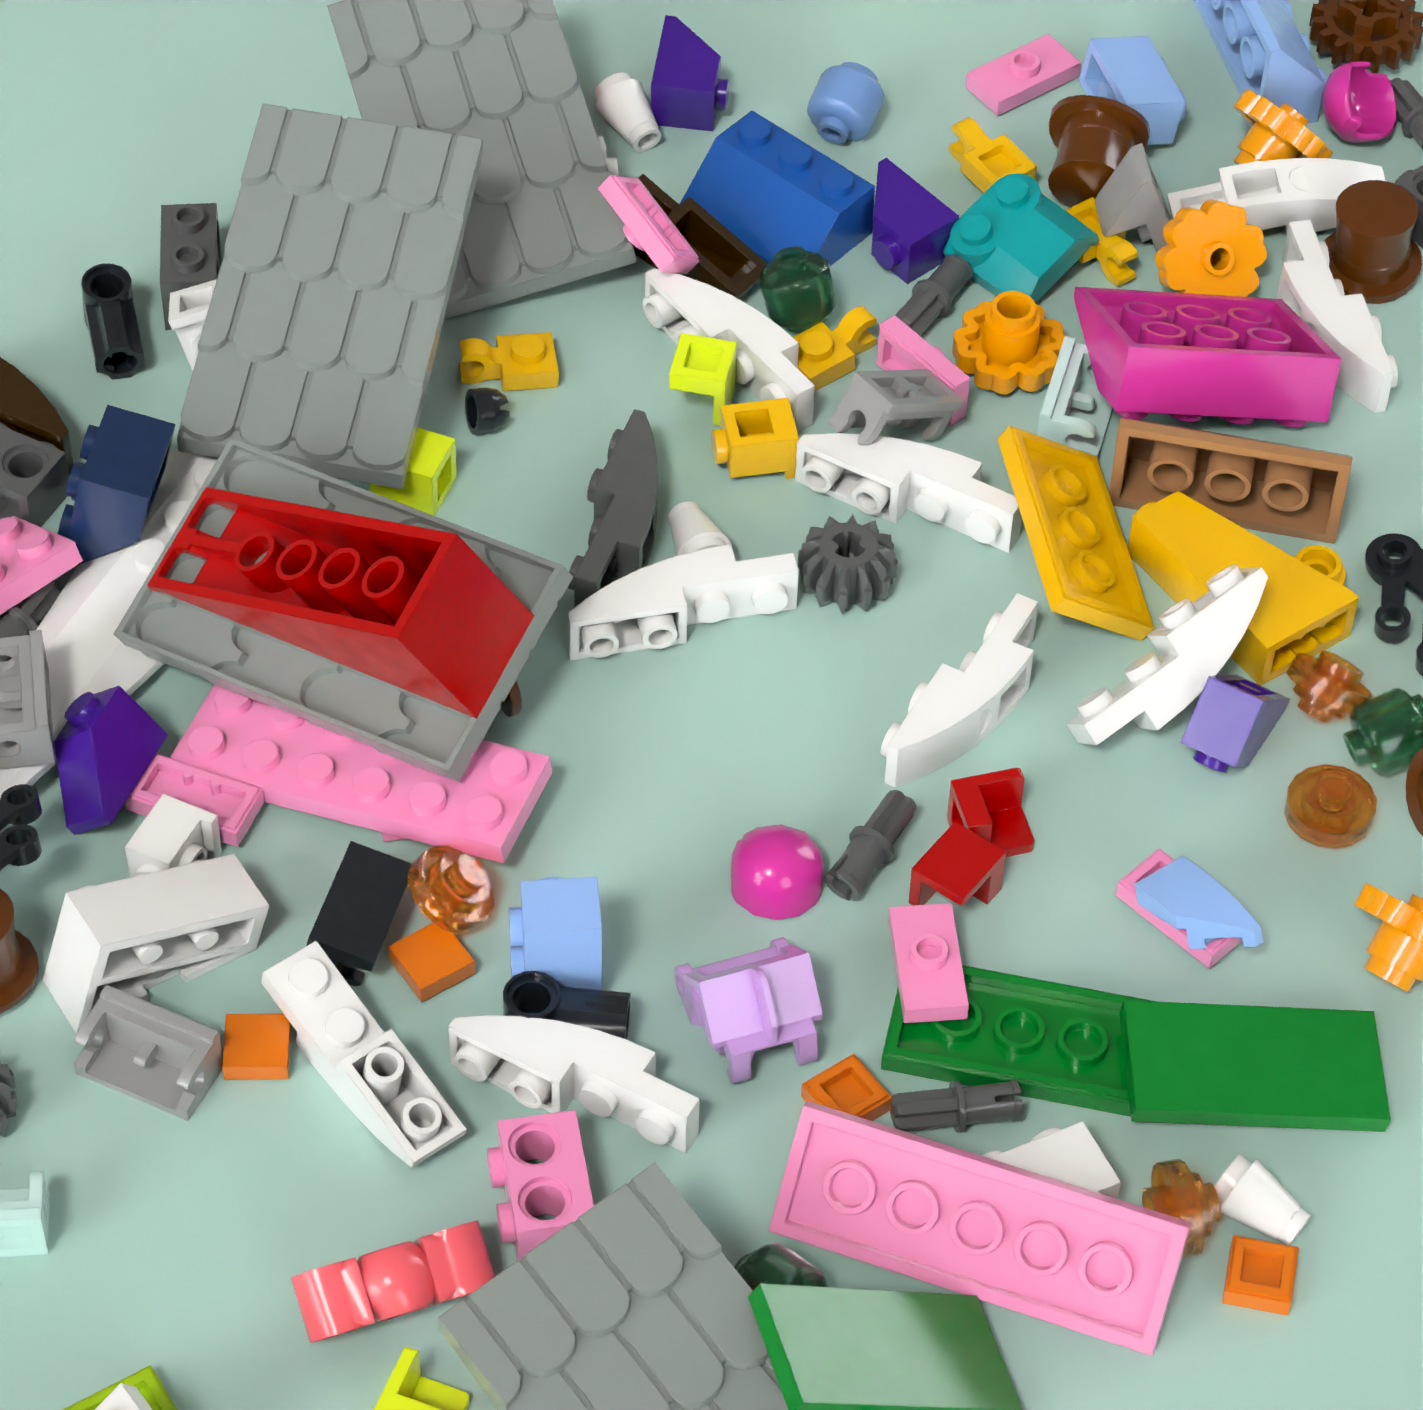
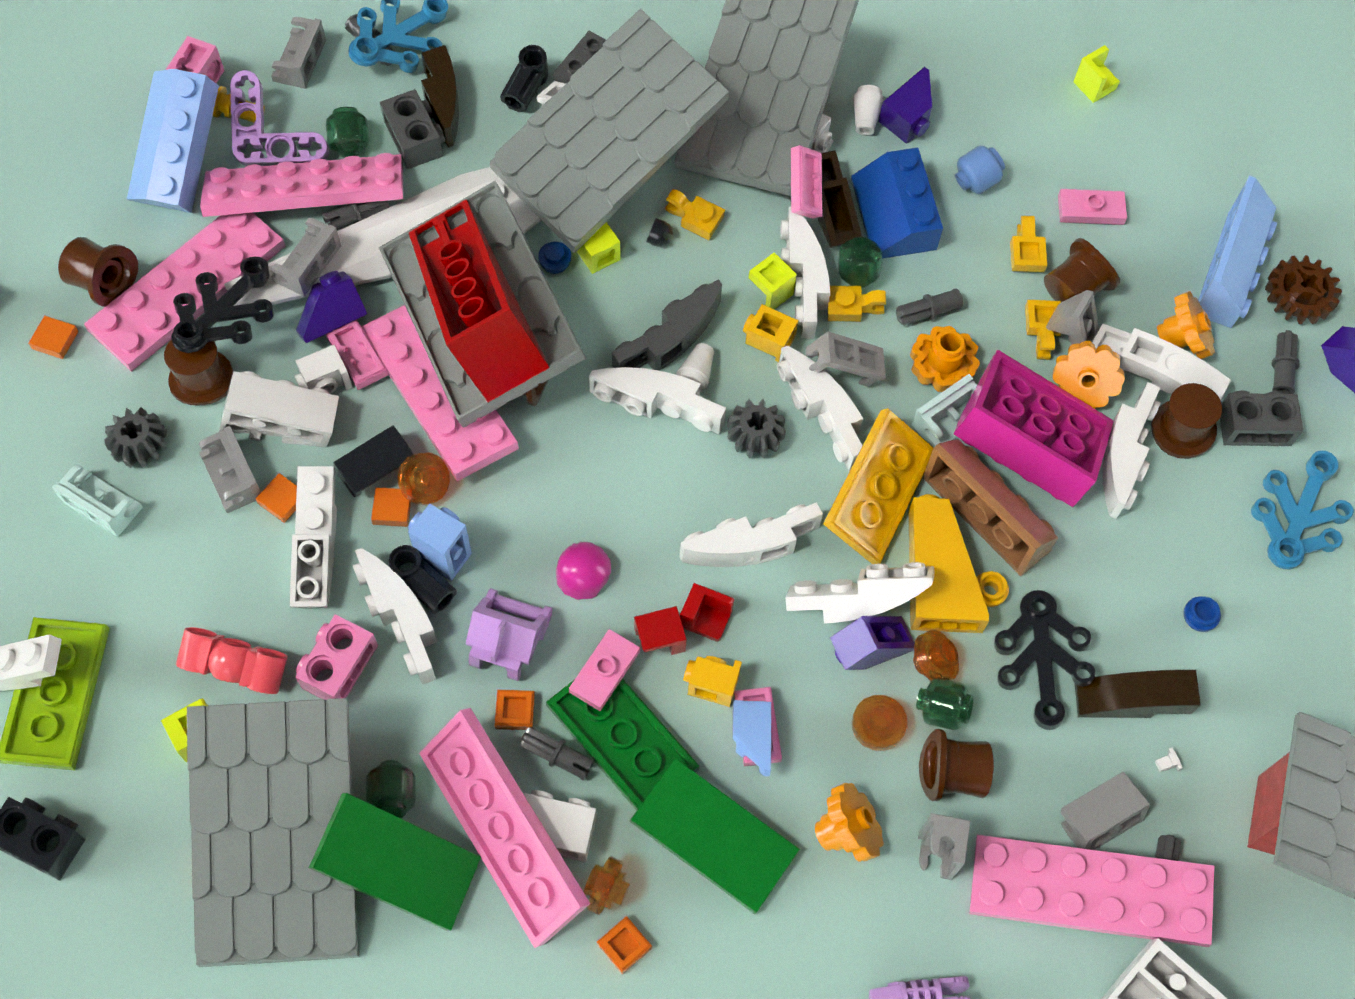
camera: 35 degrees right, 15 degrees up
dark blue slope [58,405,176,566] -> none
dark grey axle [825,790,916,901] -> none
dark purple slope [871,158,959,284] -> none
bright pink plate [876,315,970,426] -> none
teal slope [943,173,1099,303] -> none
light blue brick [1079,36,1186,145] -> none
white cone [1209,1154,1312,1245] -> none
dark pink hair [1322,61,1396,143] -> none
none -> yellow brick [683,656,742,707]

